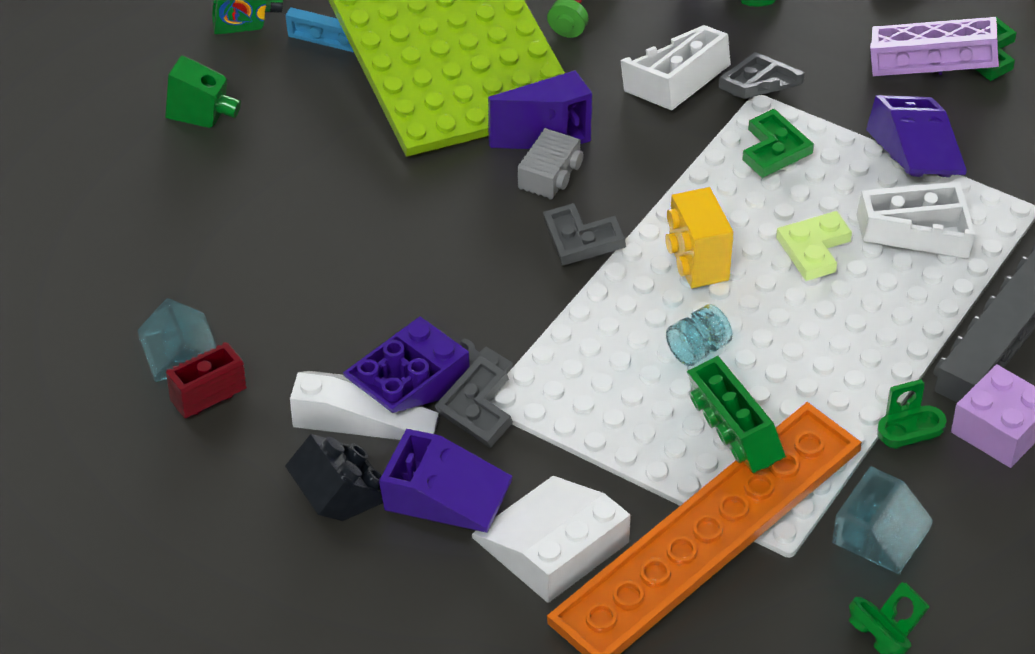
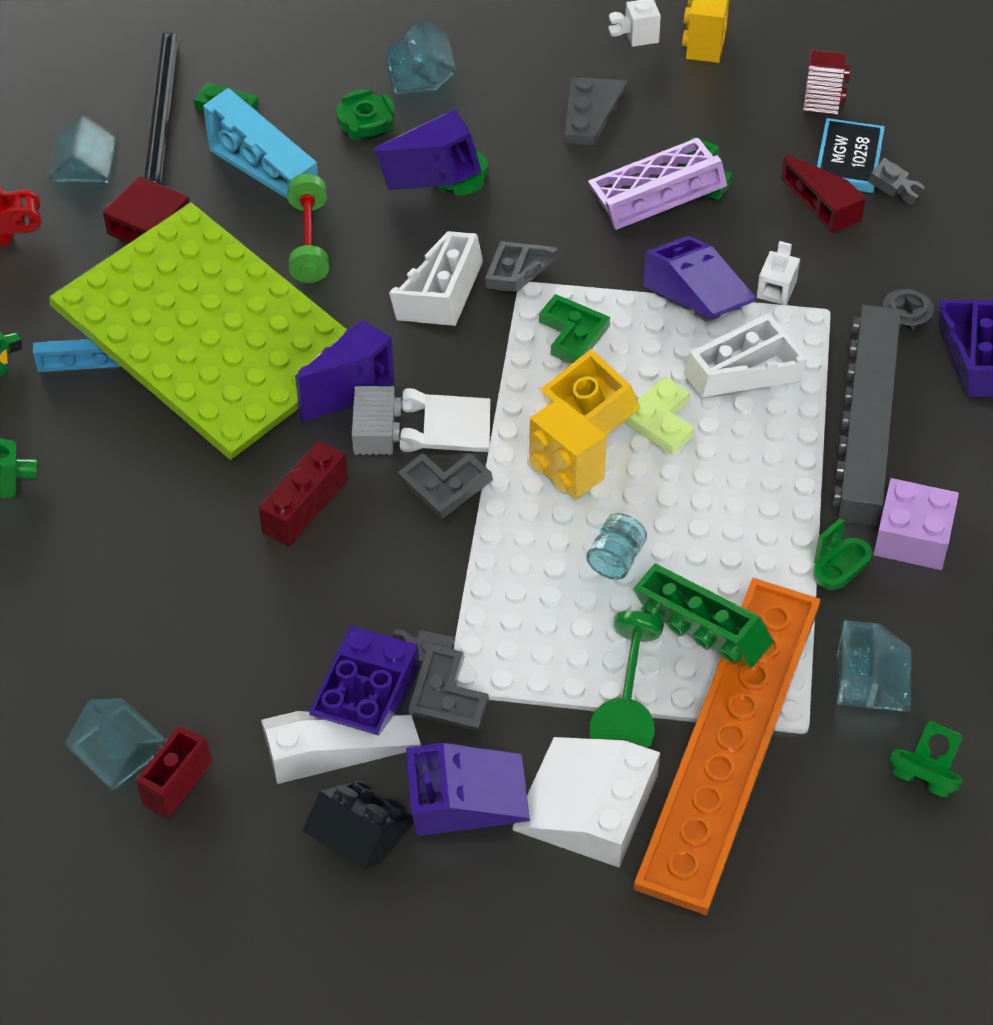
camera: 25 degrees left, 5 degrees up
none -> dark red brick [258,441,348,547]
none -> white flag [400,388,490,452]
none -> yellow brick [540,349,640,435]
none -> green piece [589,611,664,749]
none -> white brick [756,241,800,305]

